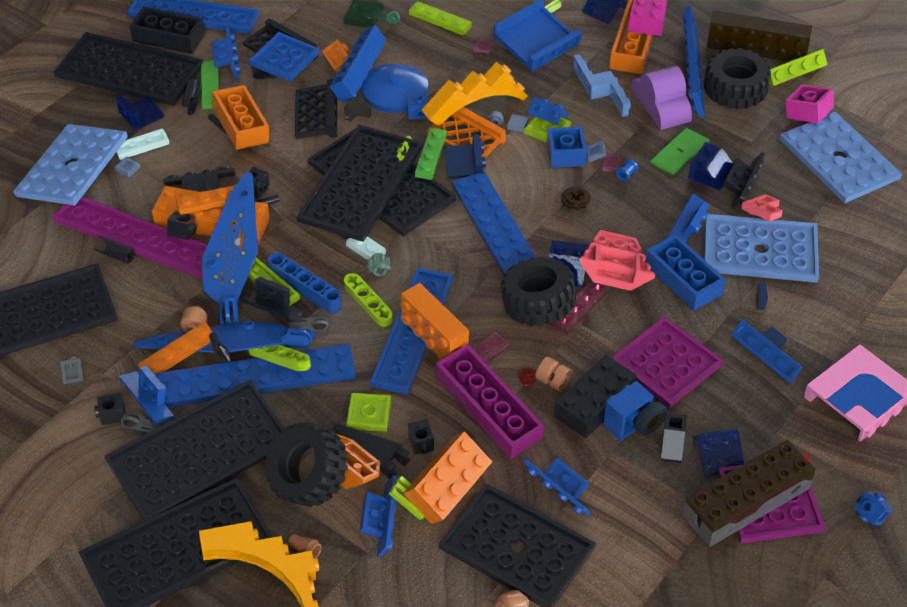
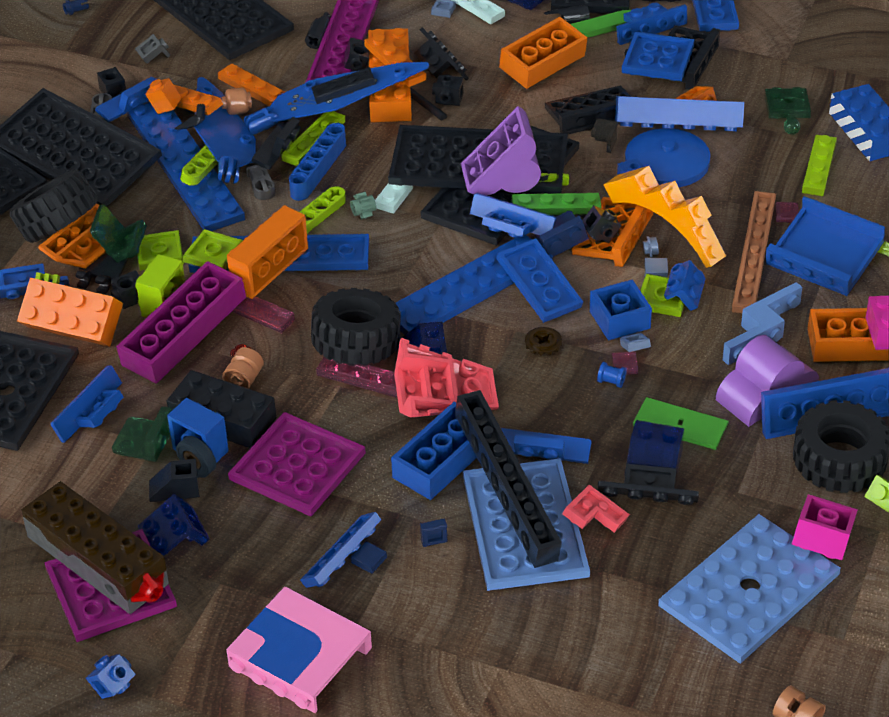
camera: 75 degrees right, 5 degrees down
none -> clear green bracket [90,204,147,263]
none -> clear green bracket [112,406,171,462]
none -> lime brick [135,254,185,318]
none -> orange brick [145,78,182,114]
none -> lime tile [183,229,243,270]
none -> orange plate [218,63,285,107]
none -> black tile [311,67,376,104]
none -> black brick [455,390,562,568]
none -> medium lavender brick [461,106,541,196]
none -> bracket [470,193,556,238]
none -> blue plate [497,238,583,323]
none -> black brick [583,205,621,243]
none -> nougat tile [732,191,776,313]

